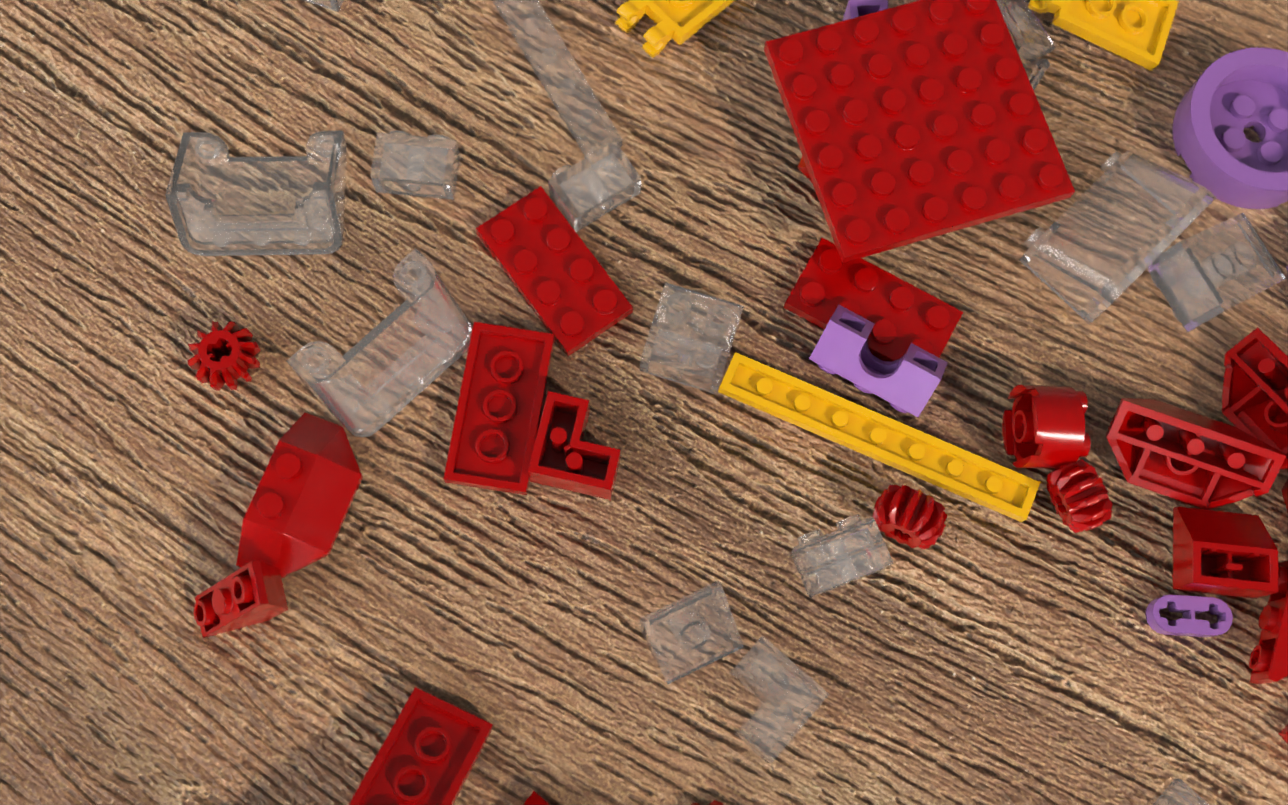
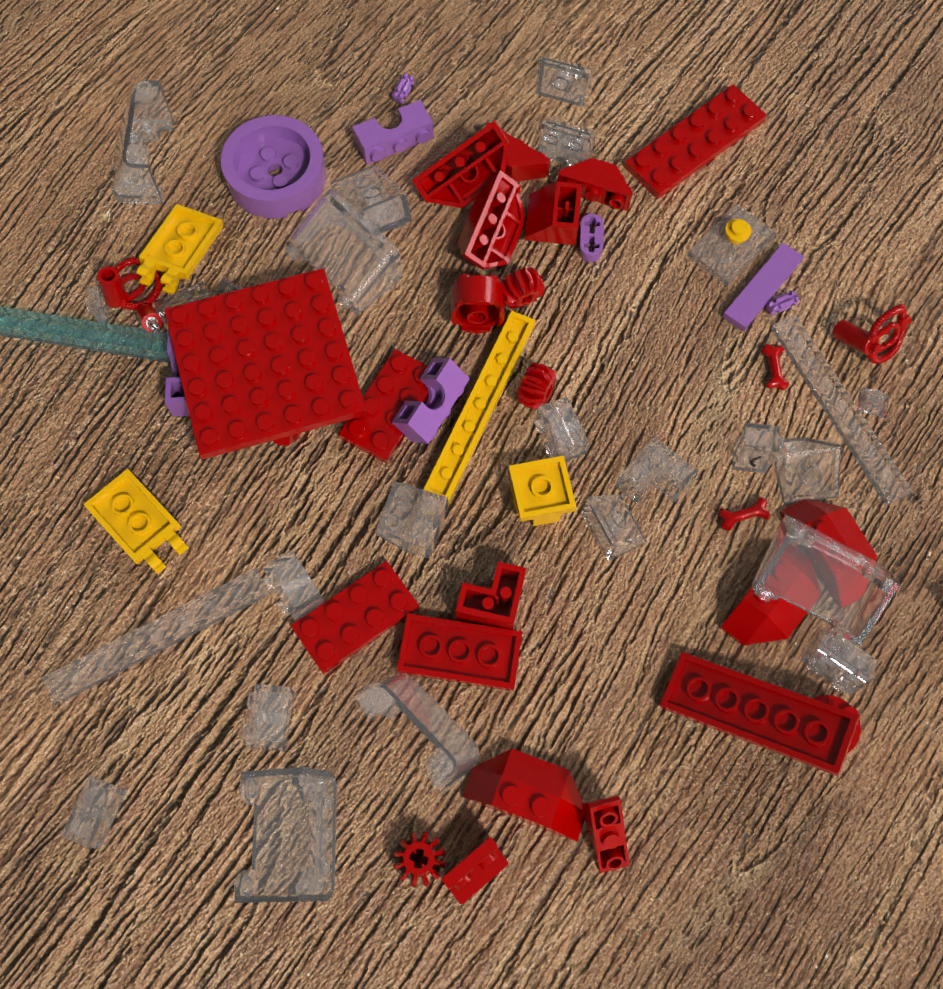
camera: 85 degrees left, 5 degrees down
none -> red bracket [441,837,508,904]
none -> yellow panel [508,455,577,526]

